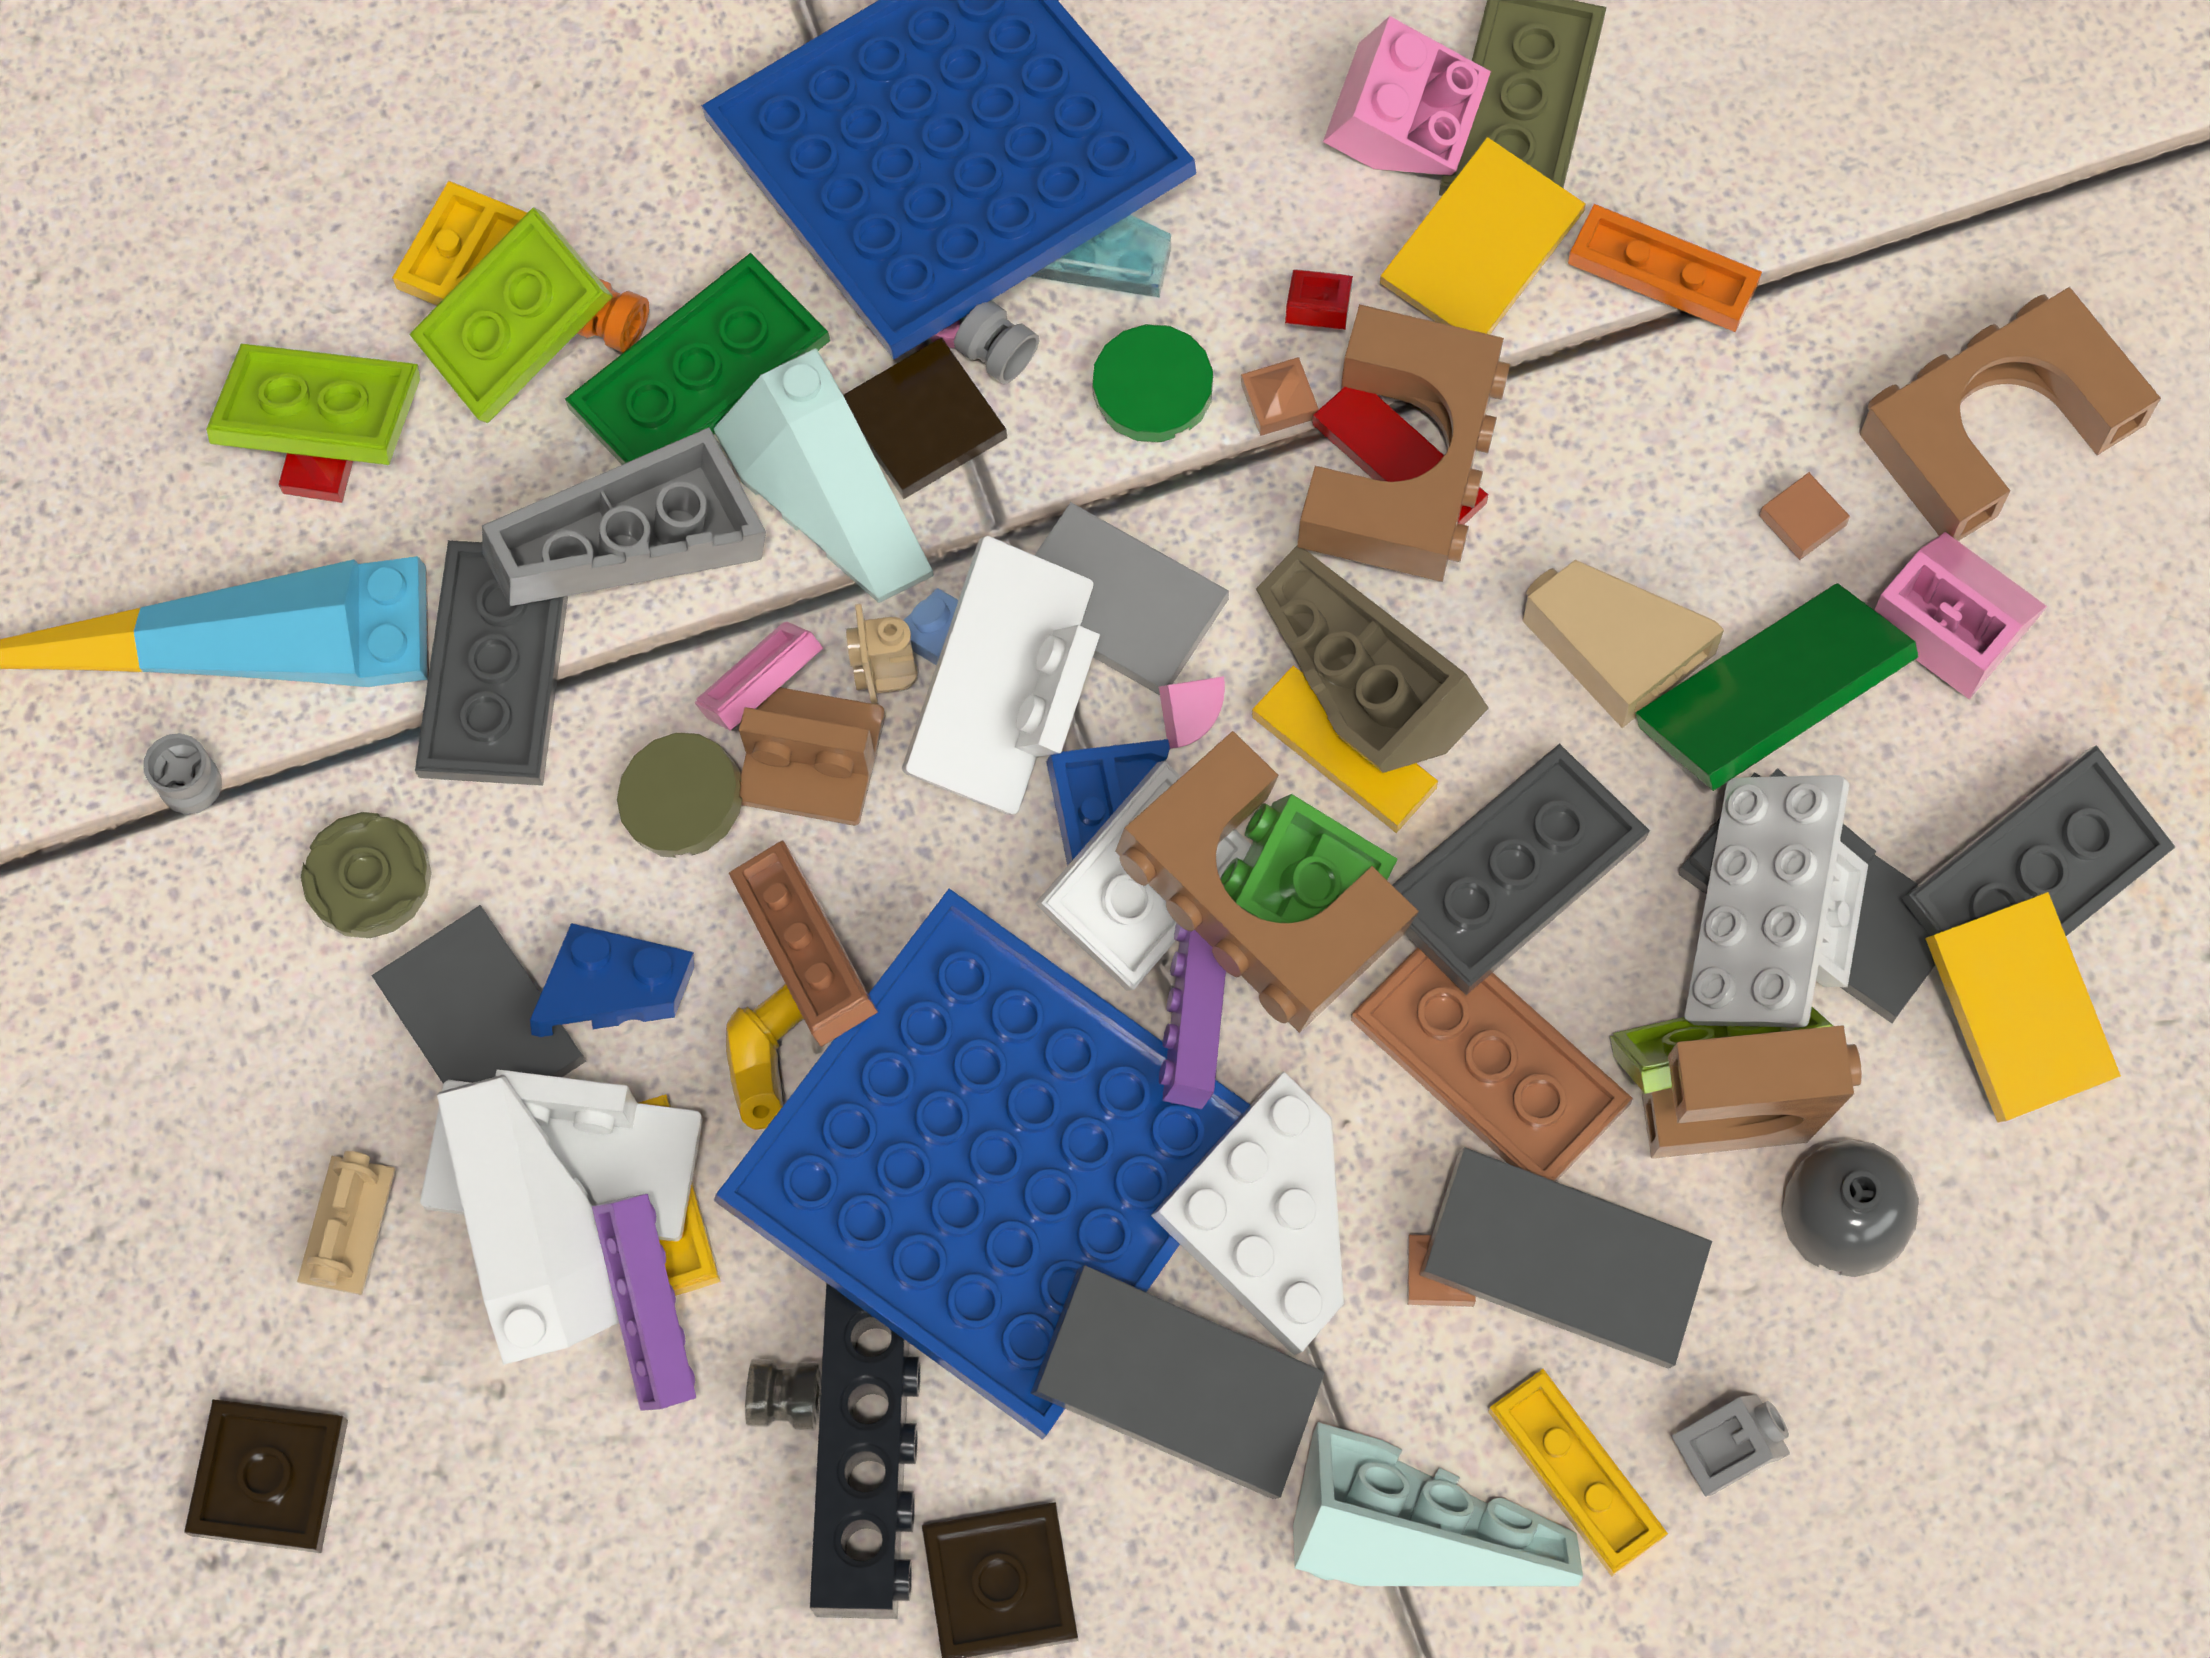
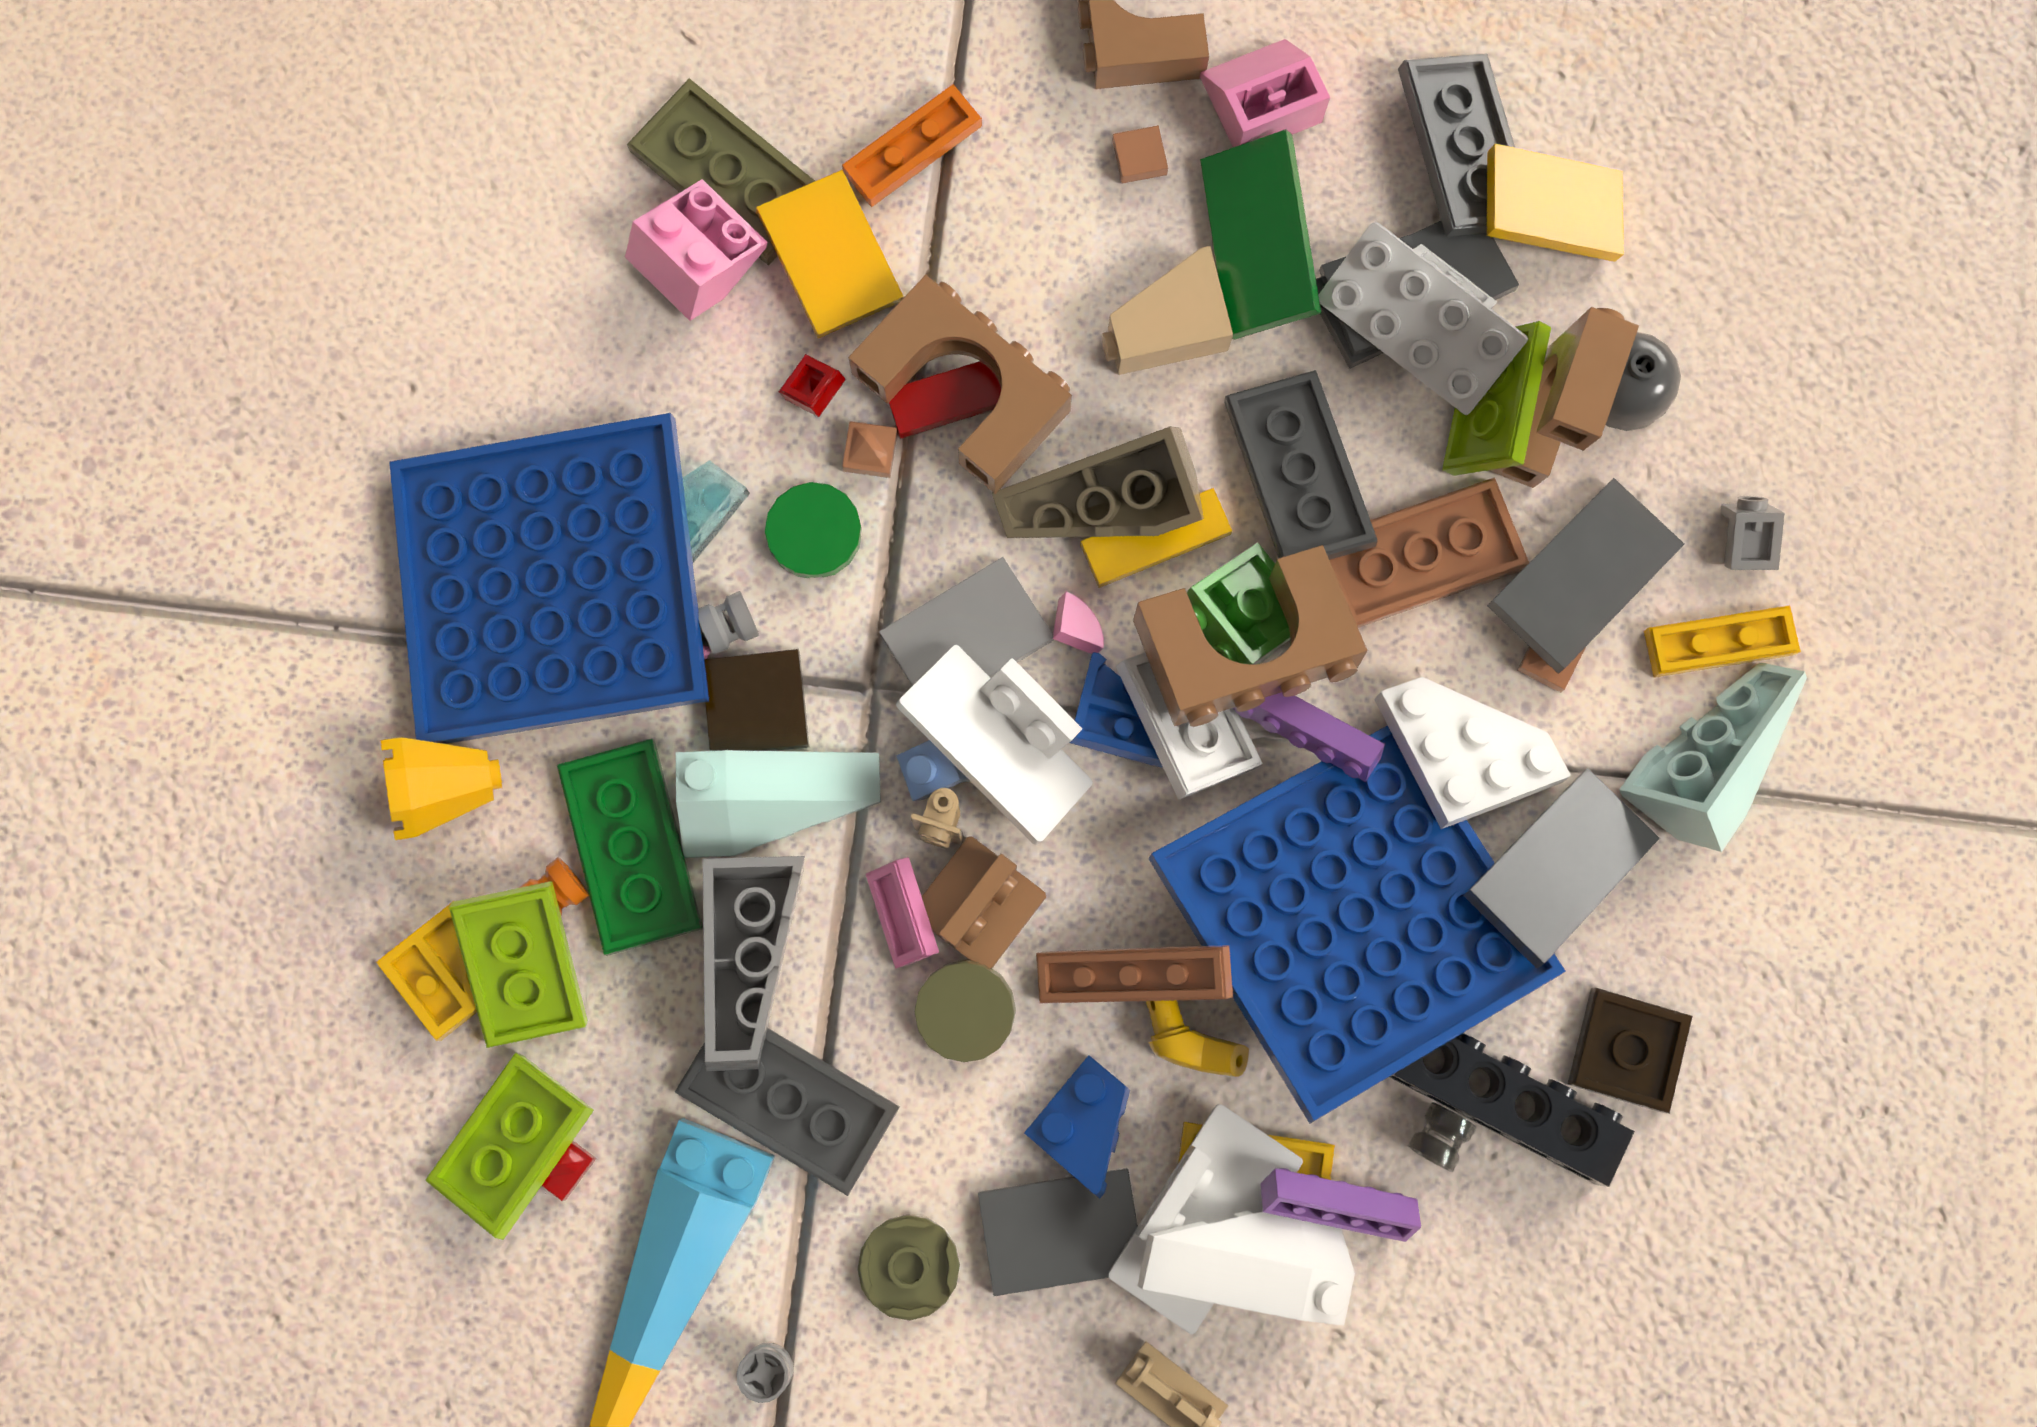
camera: 70 degrees left, 10 degrees up
none -> yellow cone [380,737,503,840]

